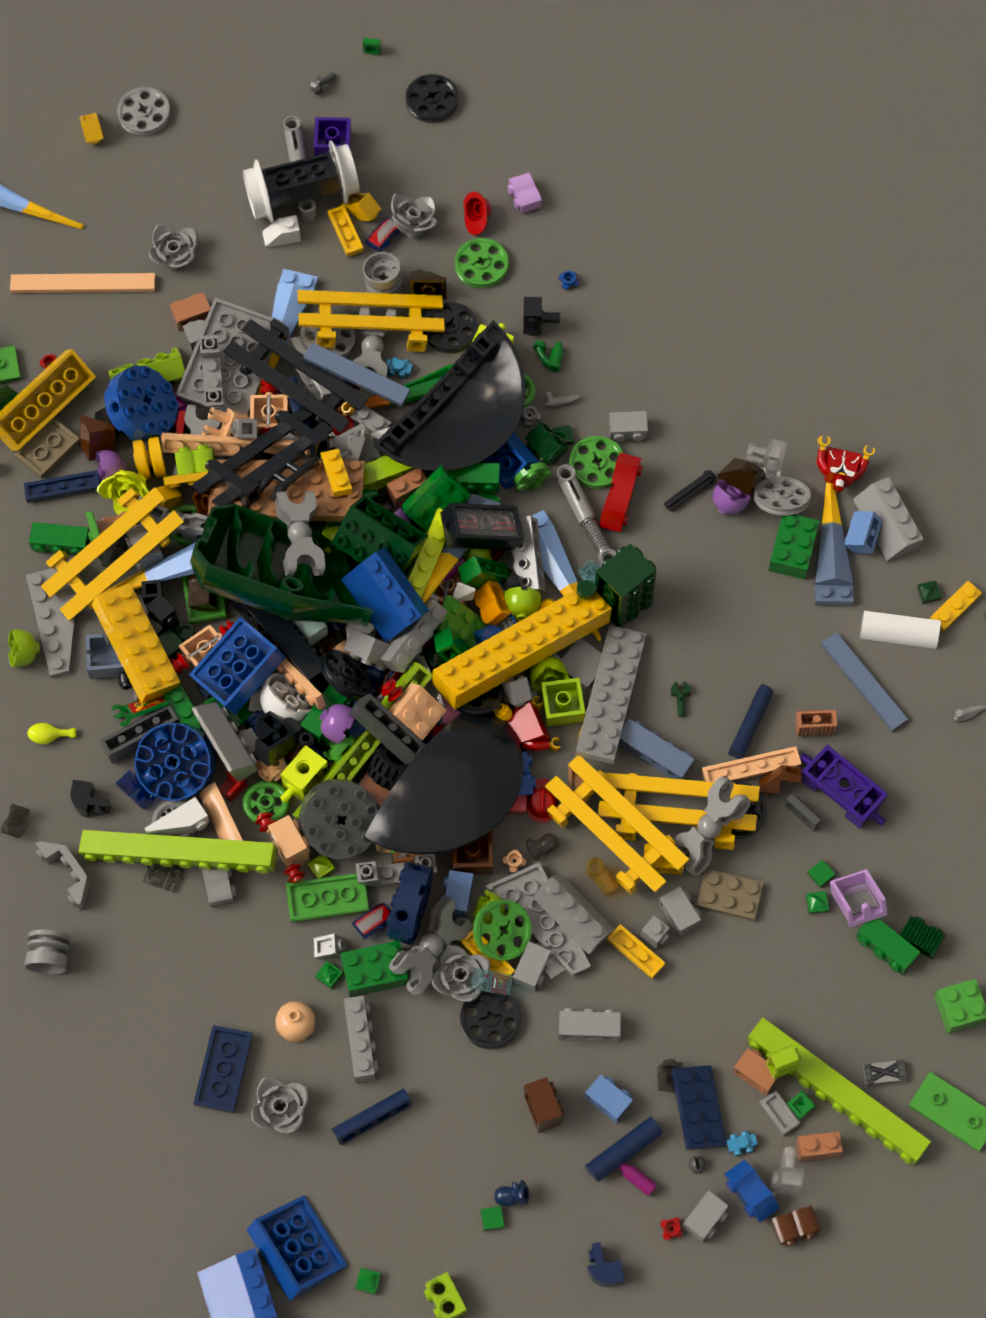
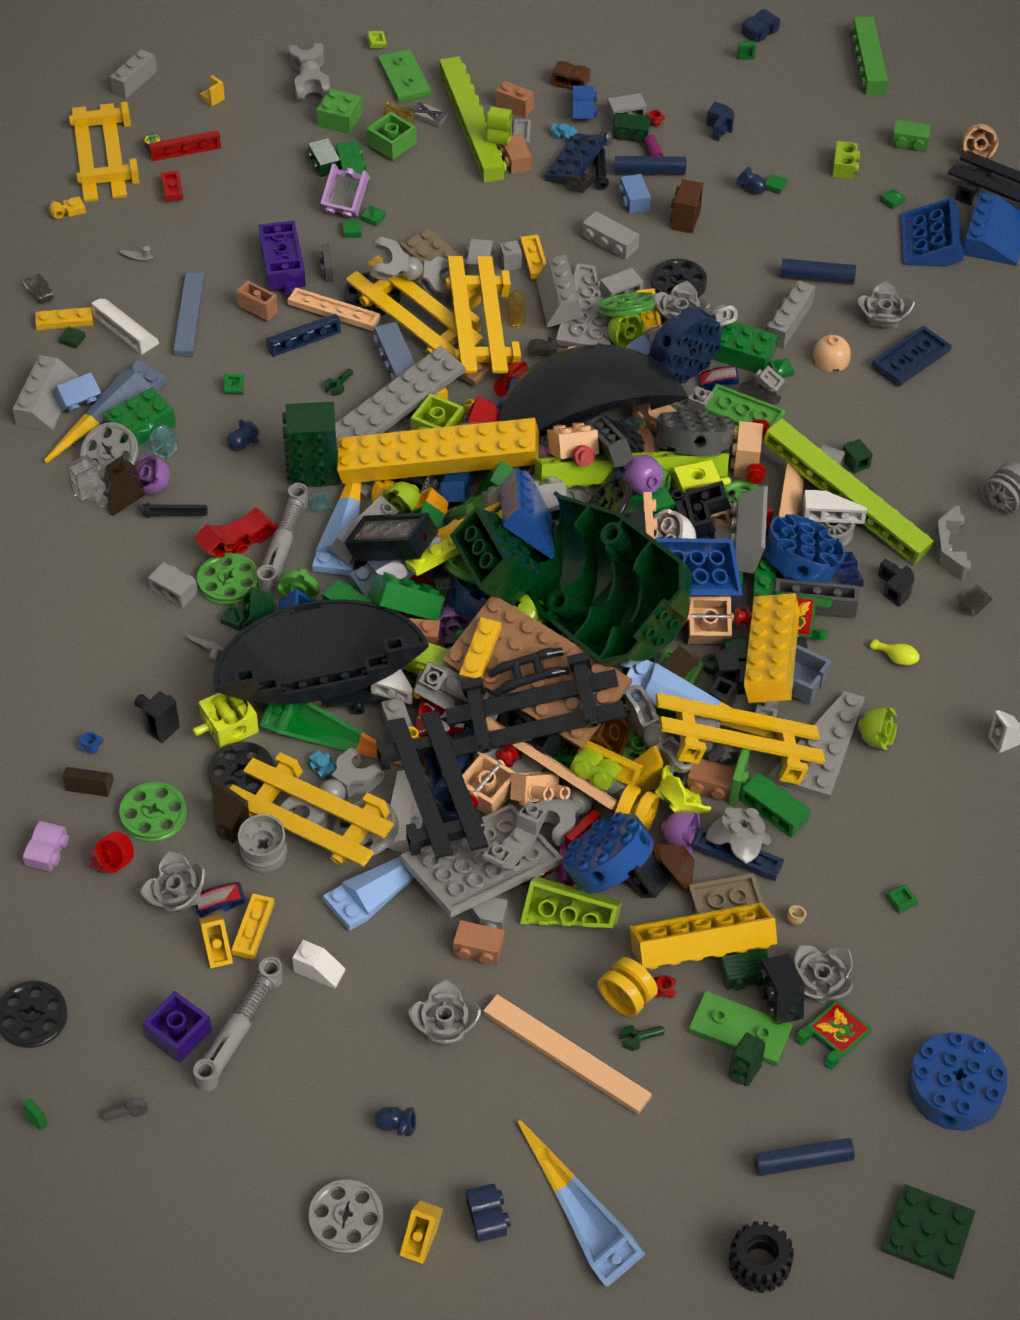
camera: 145 degrees left, 15 degrees down
light grey brick [231,418,257,438] -> none
brick [243,141,360,223] -> none
light grey piece [275,491,325,576] -> none
sand blue tile [303,342,410,407] -> none
white slope [453,582,475,602] -> none
clear light blue tile [470,968,513,996] -> none
black tile [502,572,521,591] -> none
green plant [533,341,564,372] -> none
dark green tile [576,580,596,600] -> none
reddish brown slope [759,765,802,795] -> none
clear brick [770,1147,804,1198] -> none
red torso [816,436,875,492] -> none
none -> dark brown brick [62,767,114,797]
none -> clear light blue brick [149,423,179,460]
none -> green tile [223,374,244,395]
none -> dark blue animal [227,419,259,451]
none -> bright green brick [366,111,417,160]
none -> dark blue animal [375,1107,416,1136]
none -> clear yellow piece [383,101,415,126]
none -> dark blue brick [466,1183,510,1242]
none -> black axle [595,148,609,190]
none -> yellow wheel [597,957,658,1018]
none -> dark green brick [613,113,651,142]
none -> dark green bar [620,1025,665,1051]
none -> light grey brick [706,808,771,864]
none -> clear smoke plate [739,380,781,405]
none -> dark green brick [842,439,873,474]

